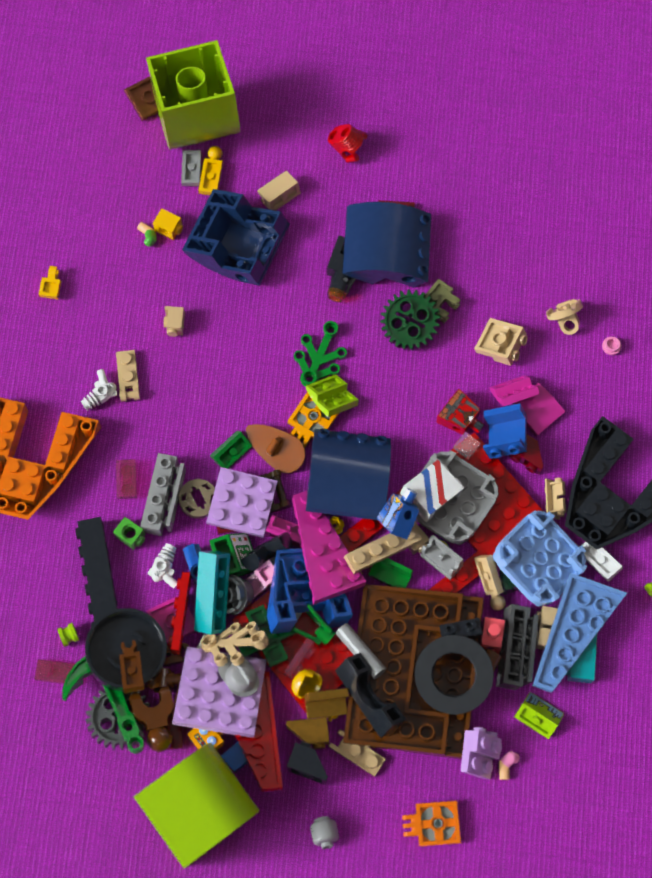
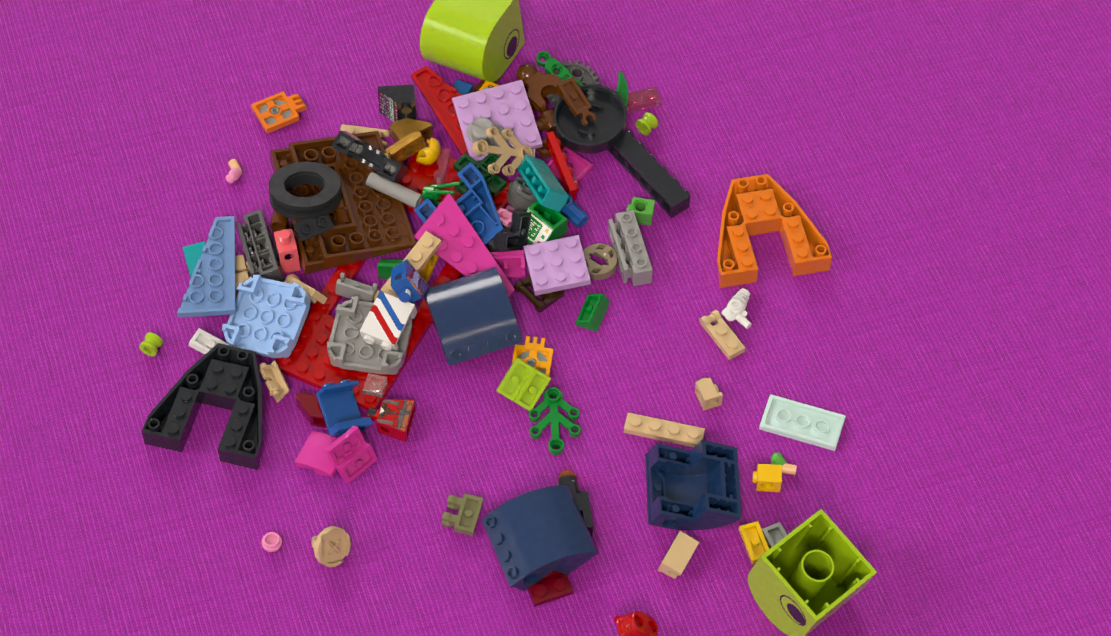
camera: 155 degrees right, 15 degrees down
yellow plate [38,266,61,299] -> none
clear pink plate [116,459,137,499] -> none
copper plate [124,76,158,121] -> none
white piece [148,544,177,589] -> none
dark orange shield [246,424,305,473] -> none
light grey head [310,816,339,849] -> none
dark green gear [380,289,441,351] -> none
lavender plate [461,727,502,779] -> none
tan plate [474,318,528,366] -> none
lime panel [514,692,564,739] -> none
none -> tan plate [623,413,705,447]
none -> light aqua tile [759,394,846,451]

